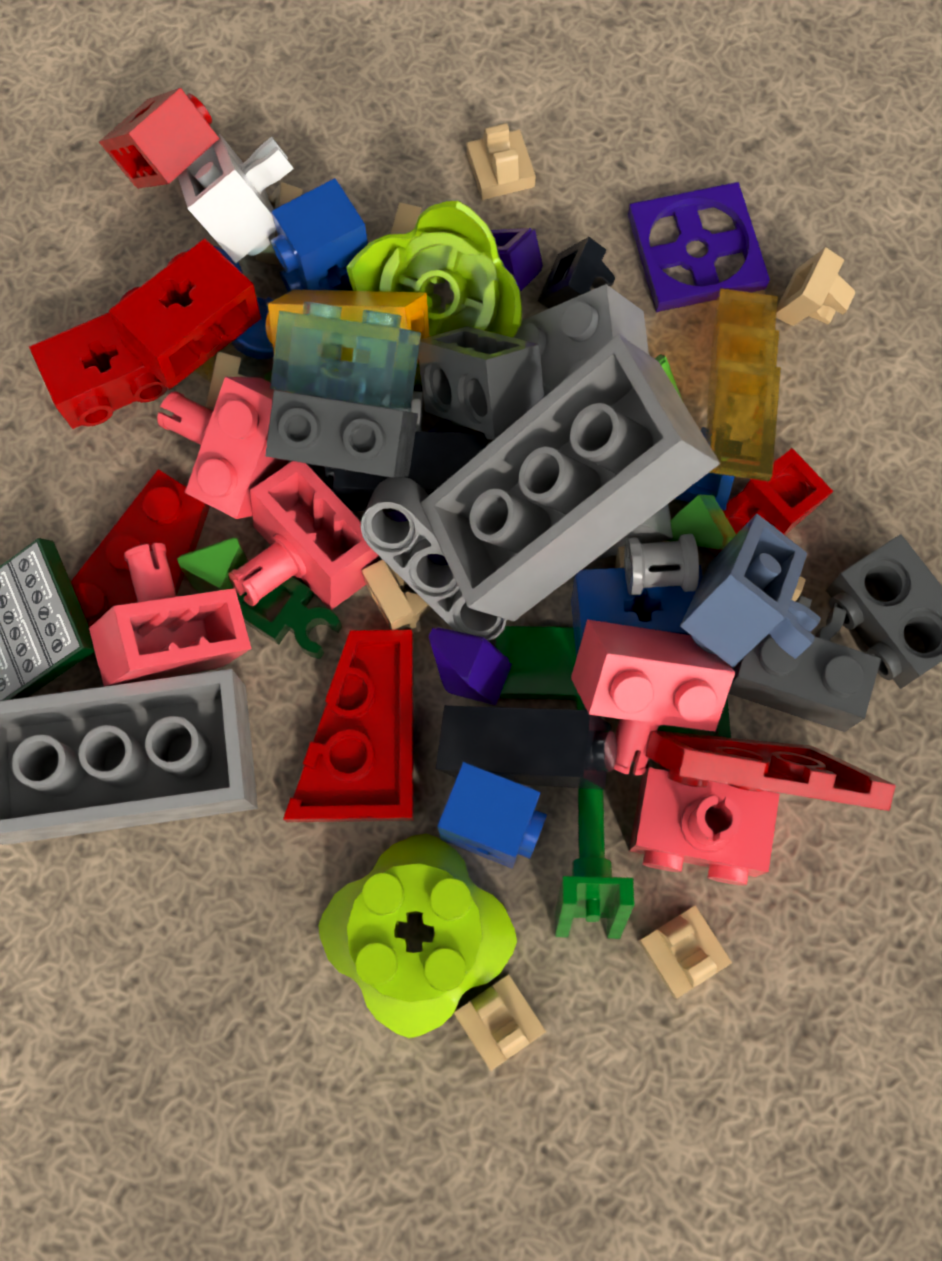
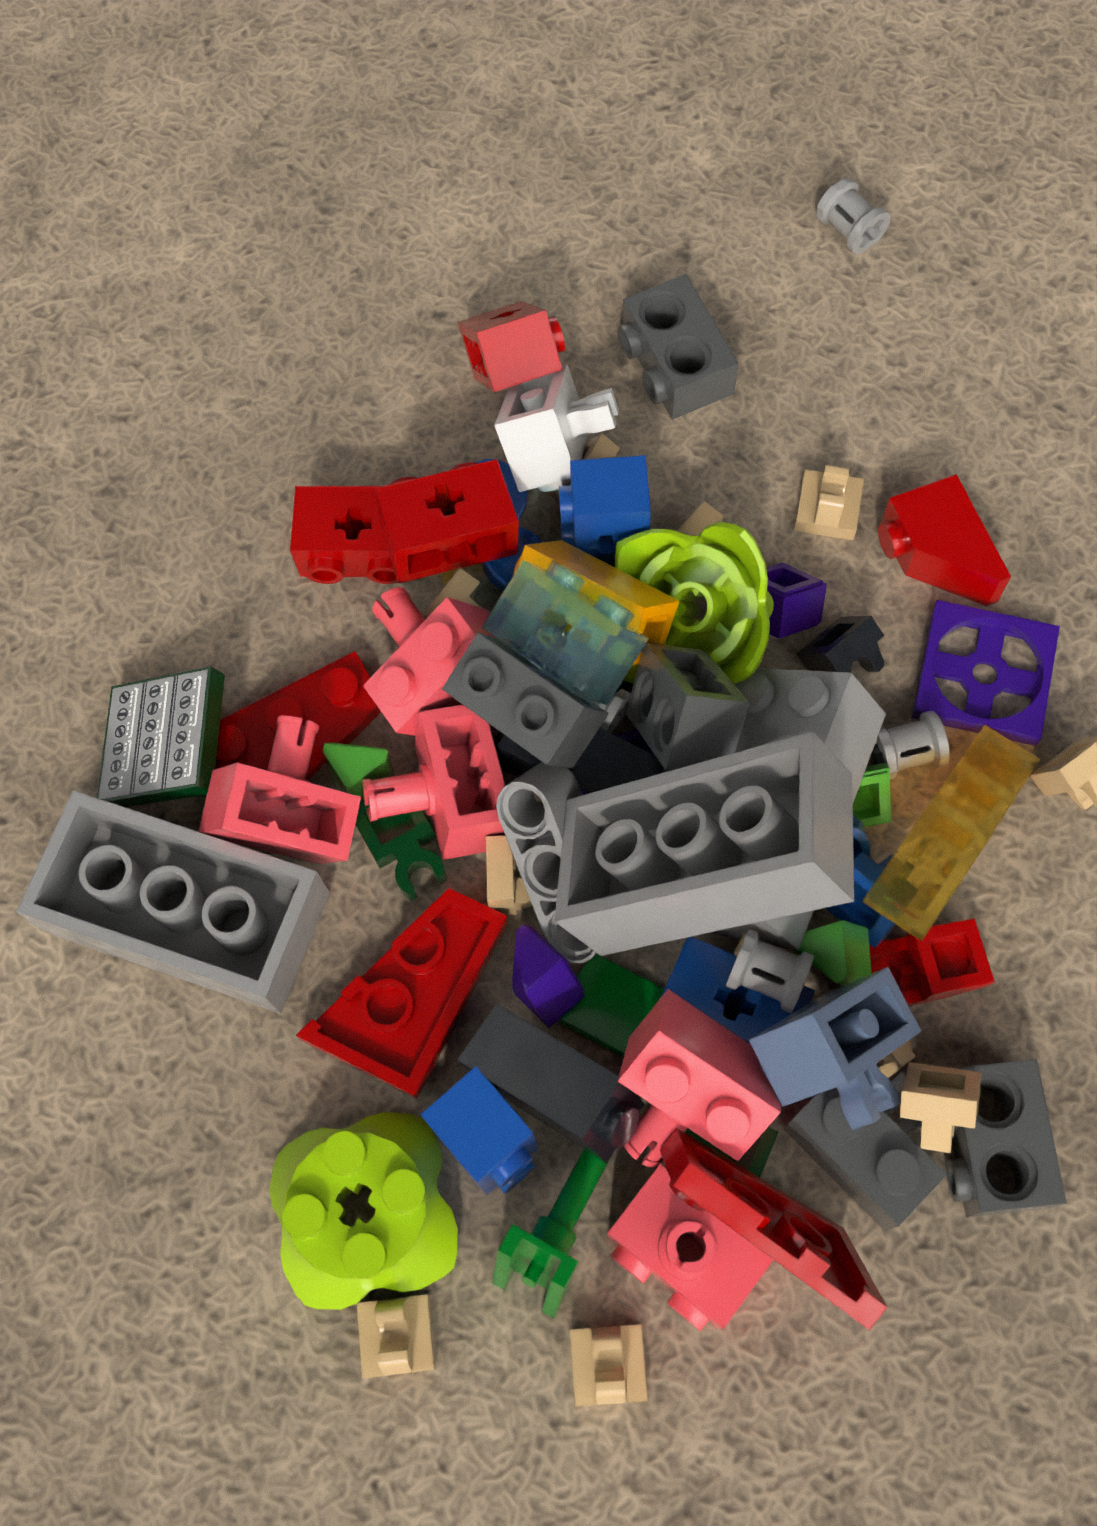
camera: 30 degrees right, 5 degrees down
none -> dark grey brick [617,274,738,420]
none -> light grey bush [871,711,950,780]
none -> red slope [878,474,1011,606]
none -> tan tile [900,1062,982,1153]

